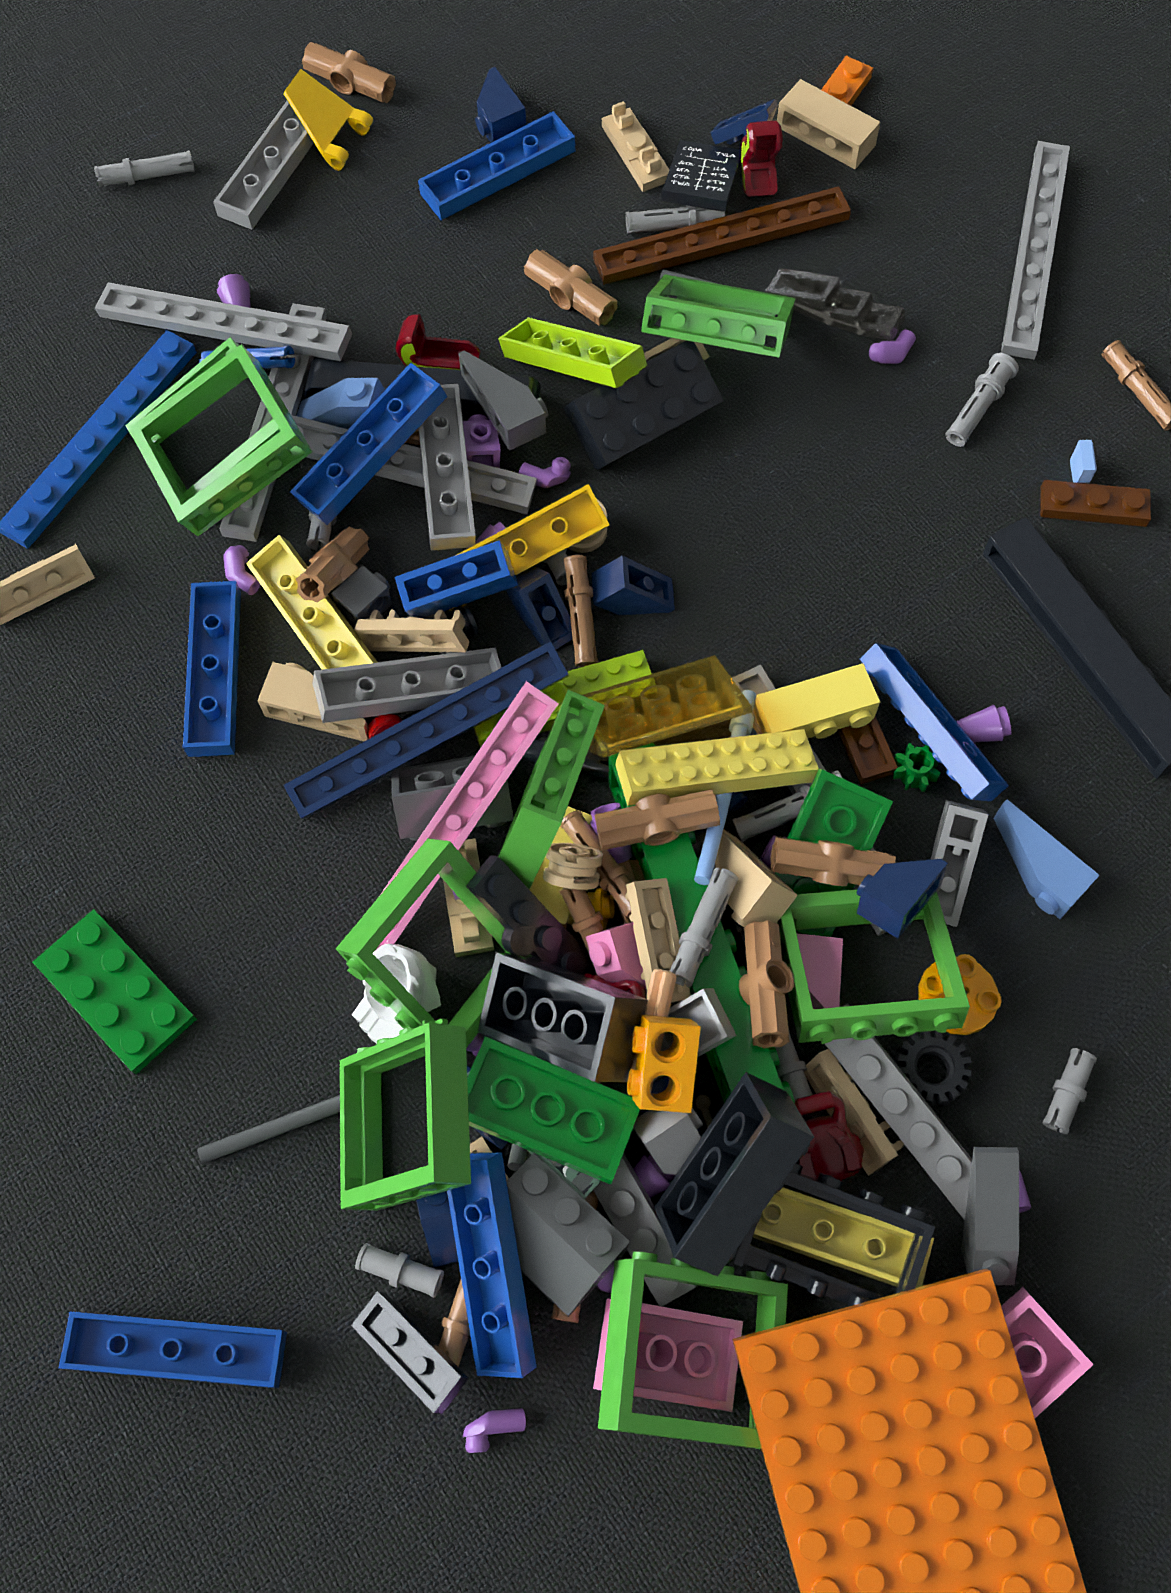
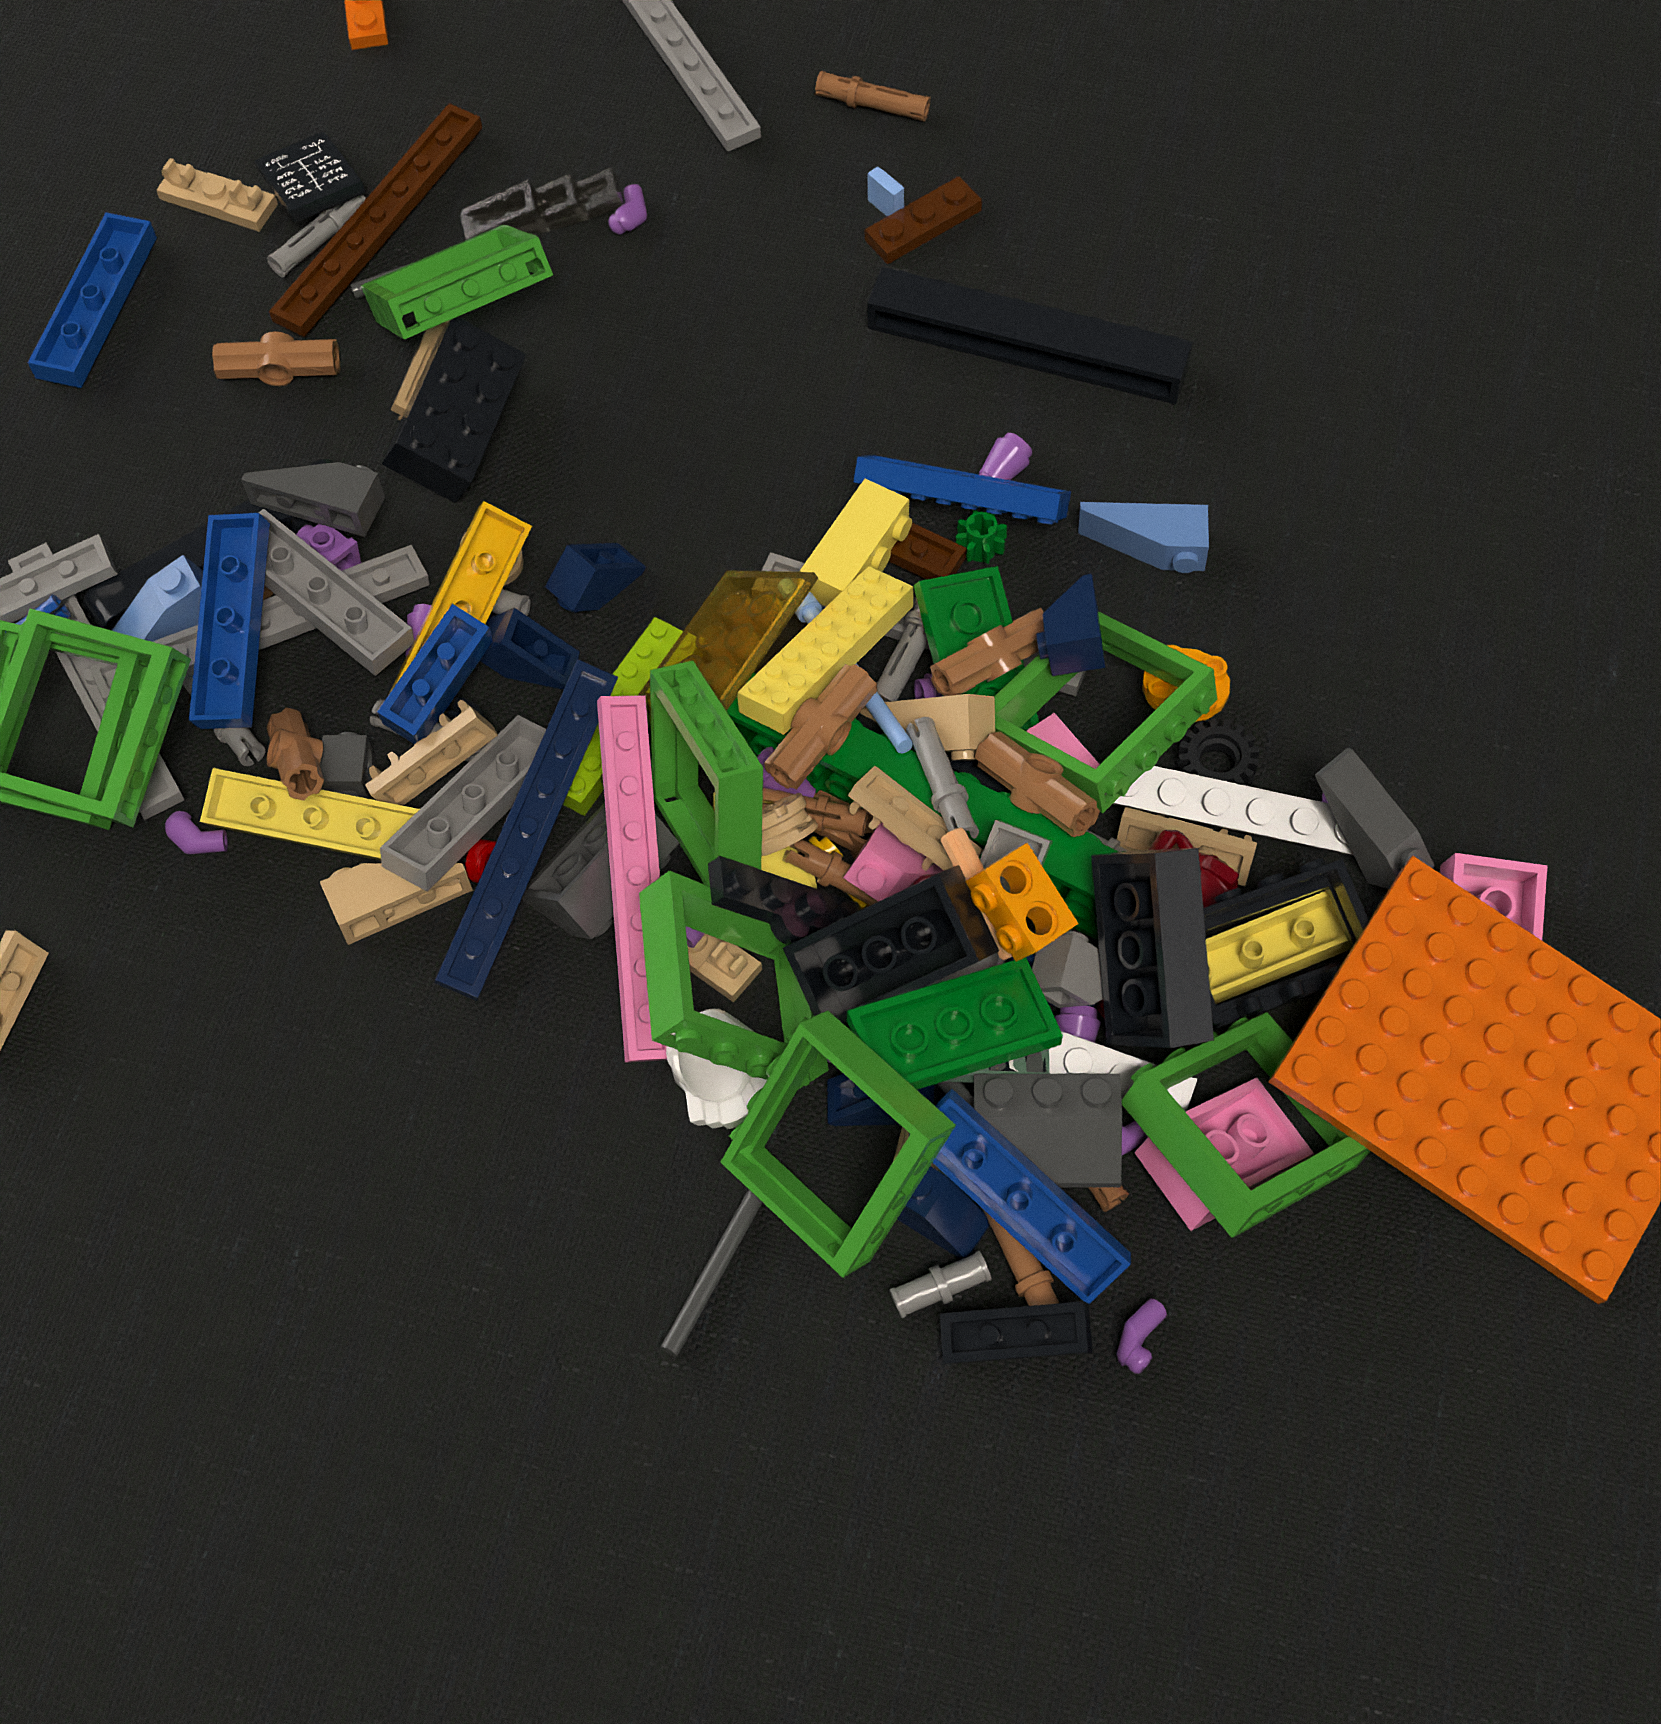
camera: 40 degrees left, 5 degrees down
green plate [32,909,197,1075] -> none
blue piece [59,1311,287,1389] -> none
blue piece [183,581,241,757] -> none
dark red animal [396,314,481,370] -> none
dark blue slope [475,67,526,143] -> none
lime piece [498,317,647,388] -> none
medium lavender arm [519,457,571,488] -> none
medium nougat pin [563,555,598,667] -> none
dark blue slope [710,99,778,145] -> none
dark red animal [741,120,783,197] -> none
tan brick [777,79,880,169] -> none
light grey slope [931,800,988,927] -> none
light grey pin [945,353,1019,447] -> none
light grey pin [1042,1048,1097,1134] -> none

